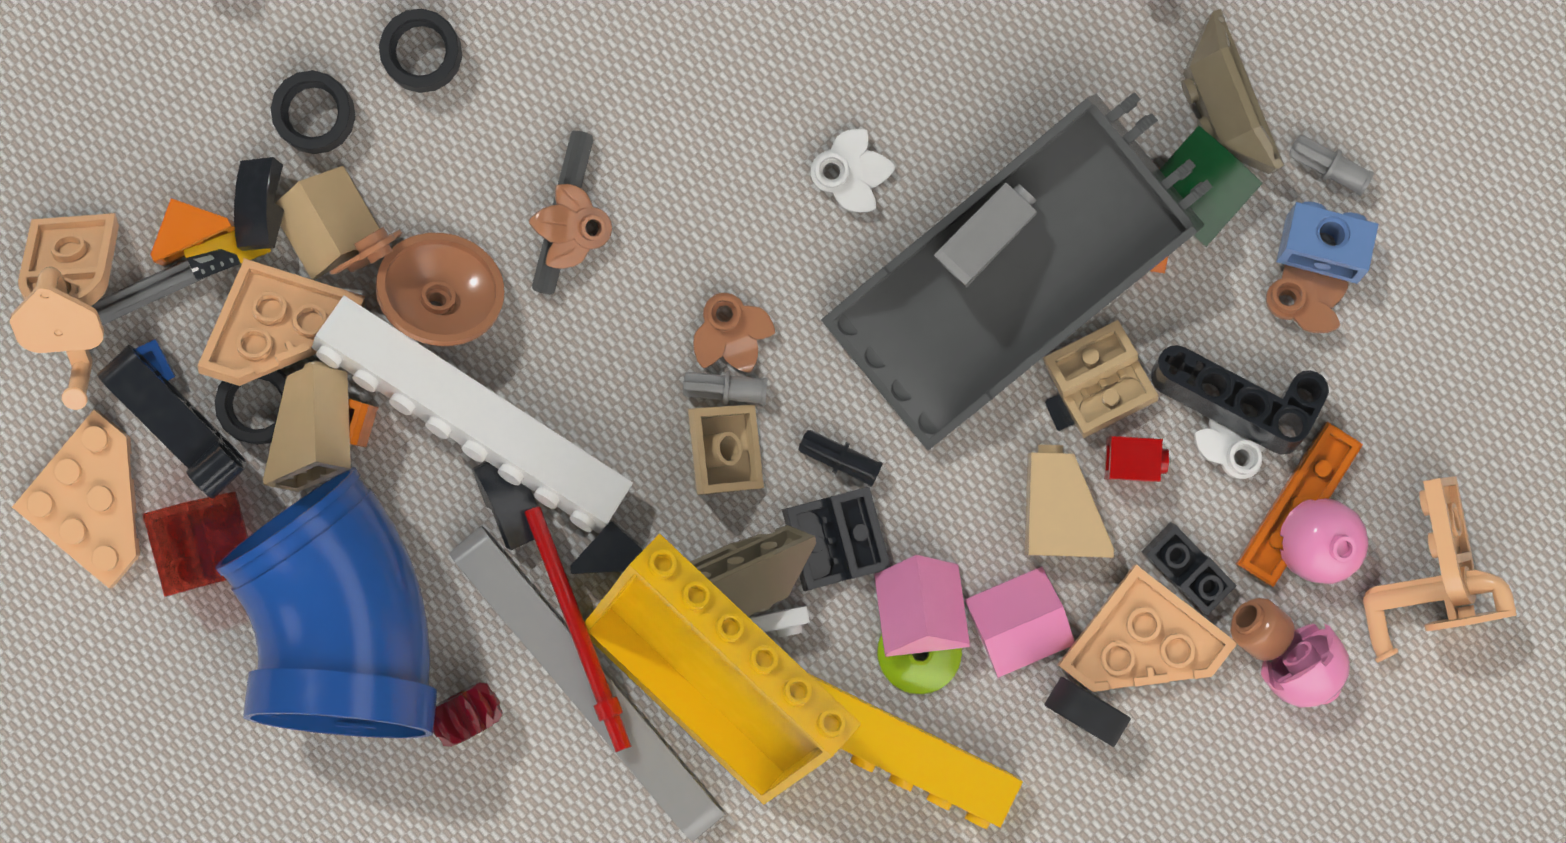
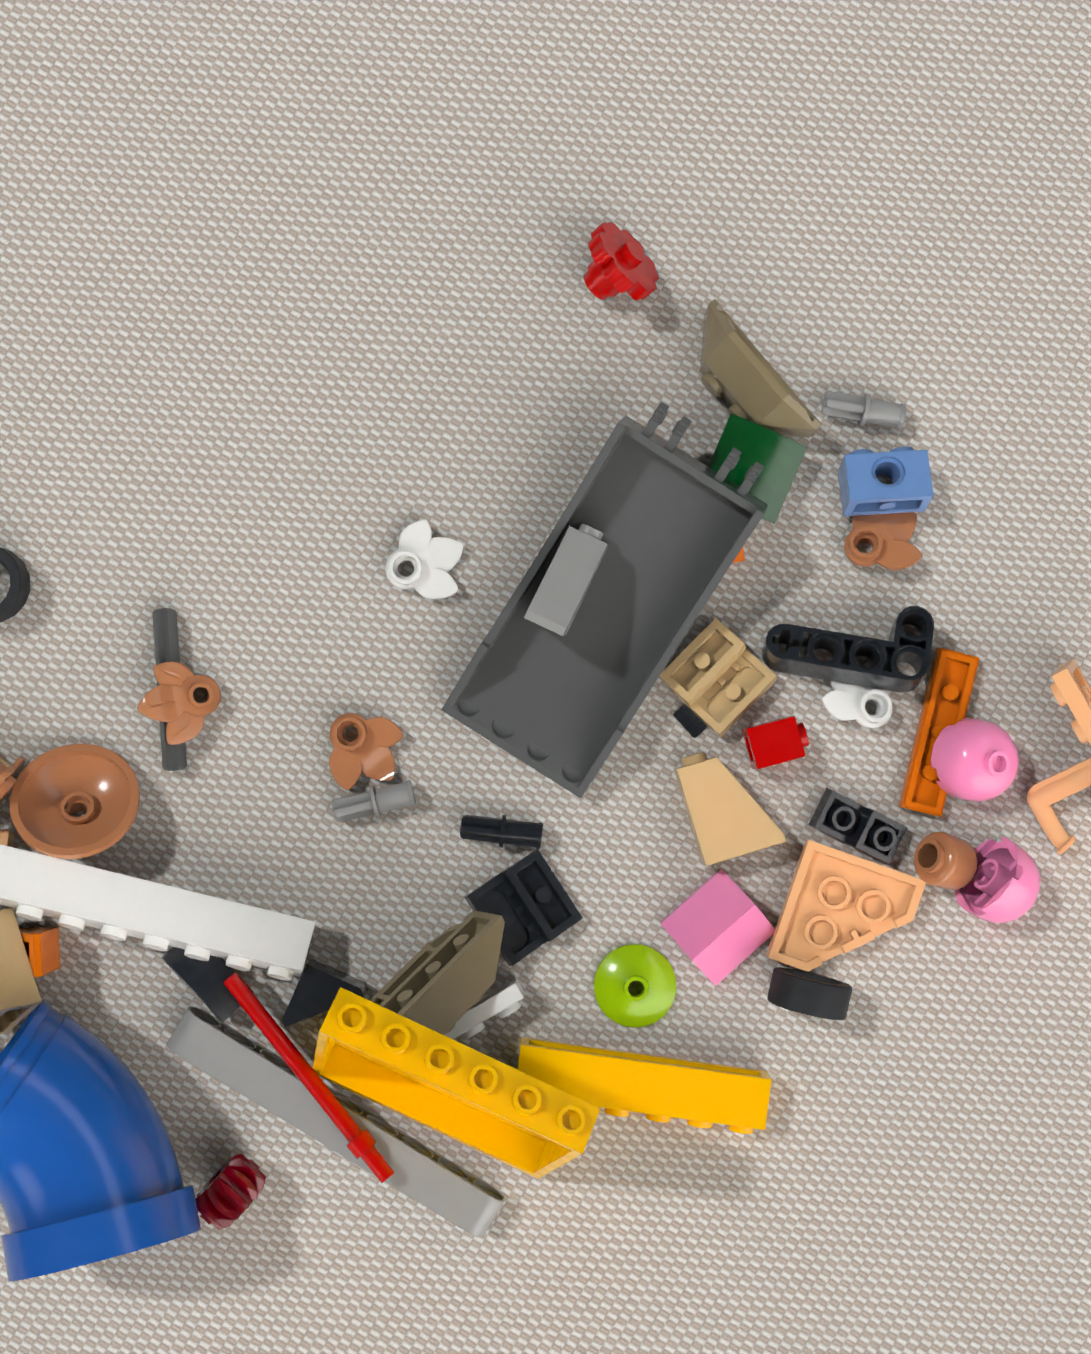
camera: 25 degrees left, 0 degrees up
tan slope [688,404,764,495] -> none
bright pink slope [874,555,970,657] -> none

